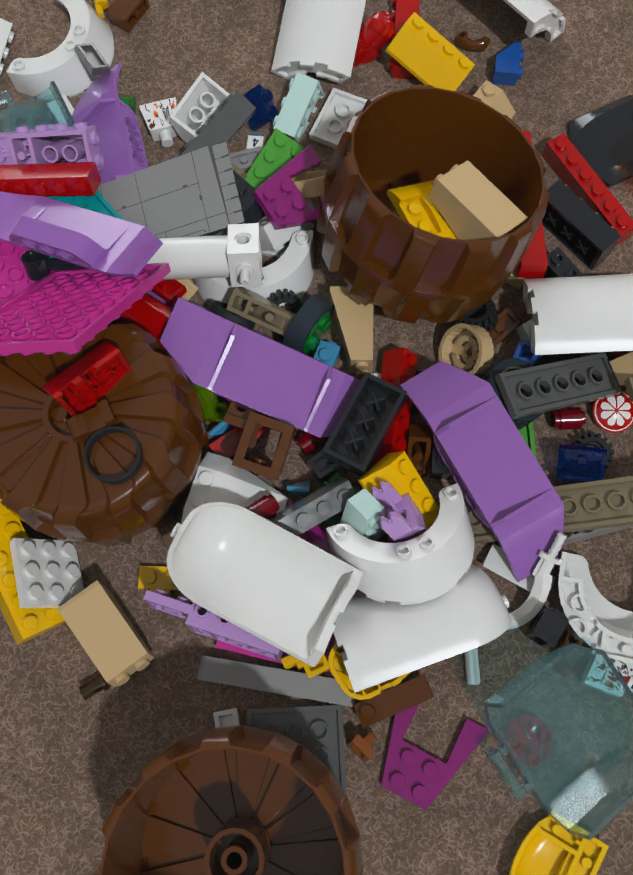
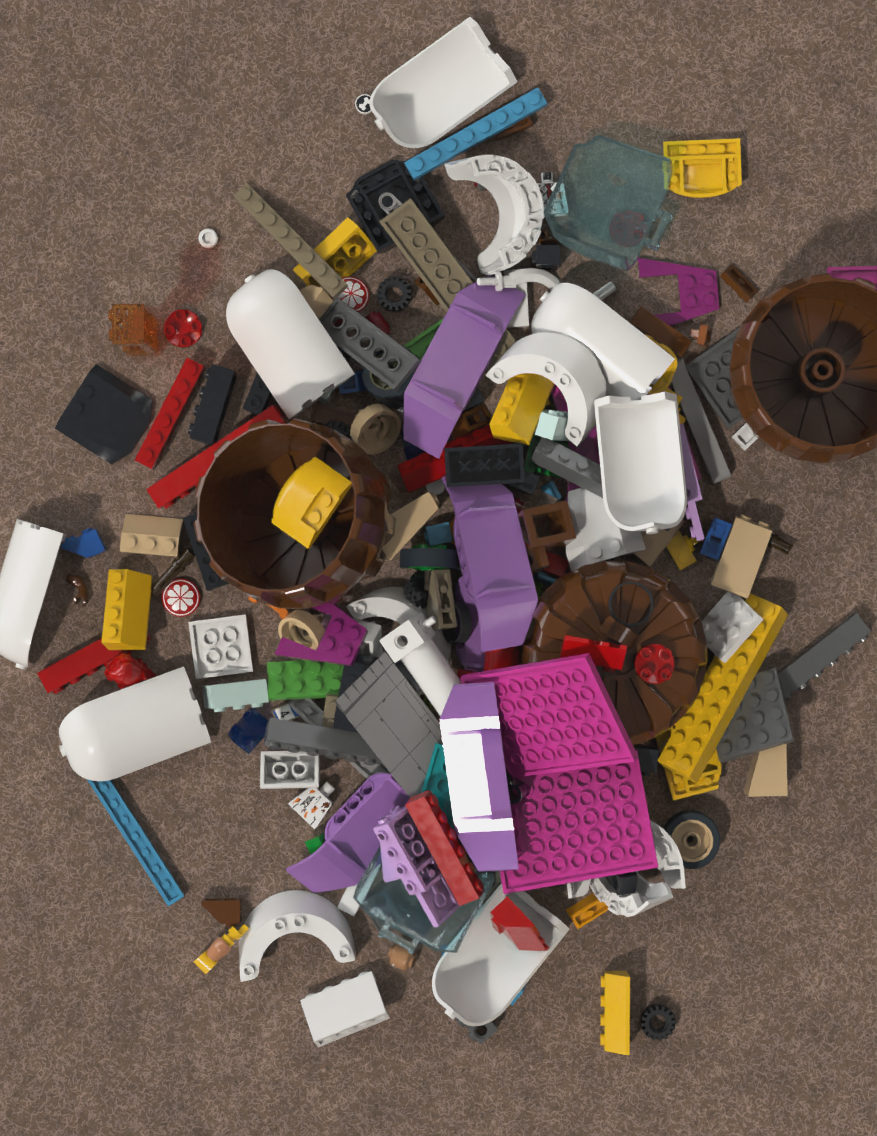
camera: 125 degrees left, 15 degrees up
flat silver tile [74,43,111,76] -> none
dark red brick [245,494,280,520] -> none
lavender piece [372,481,427,542] -> none
tan slope [429,160,528,241] -> none
clear blue bracket [556,444,607,482] -> none
none -> red dish [635,644,675,684]
none -> blue brick [699,517,732,562]
none -> reddish brown plate [720,264,759,303]

